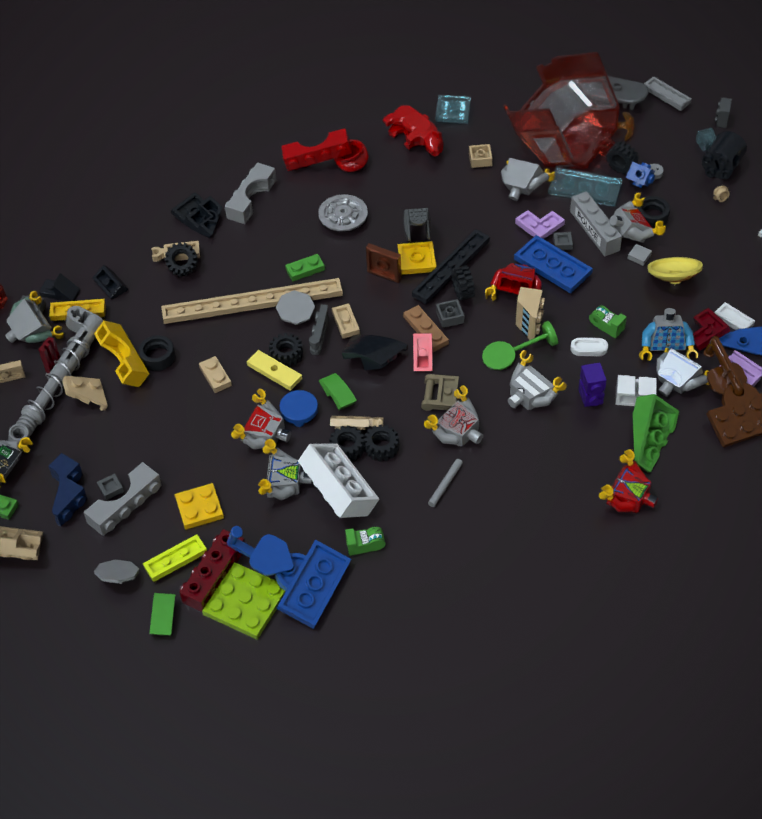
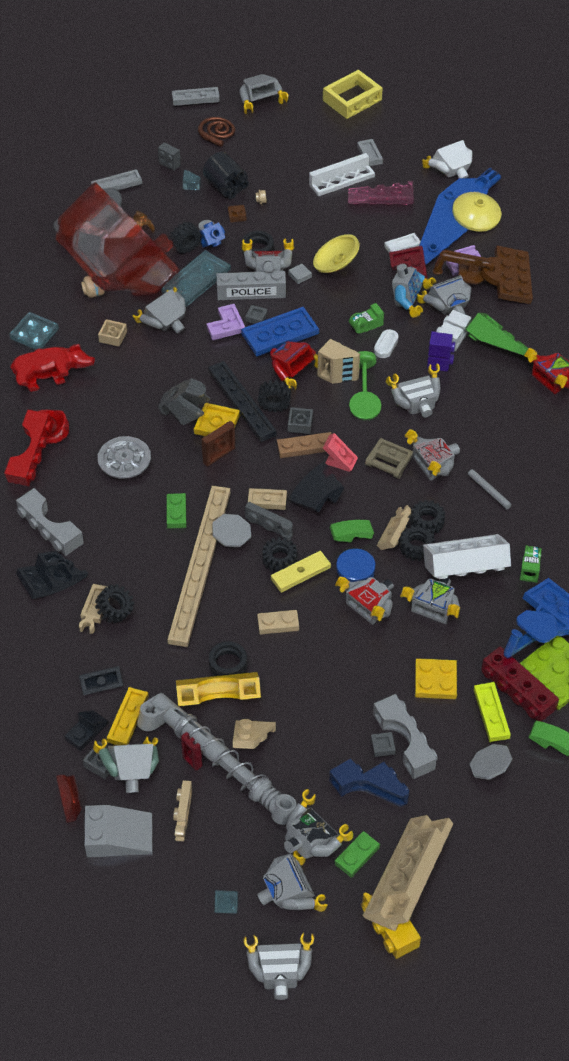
camera: 70 degrees left, 0 degrees up
none -> reddish brown plate [228,205,246,223]

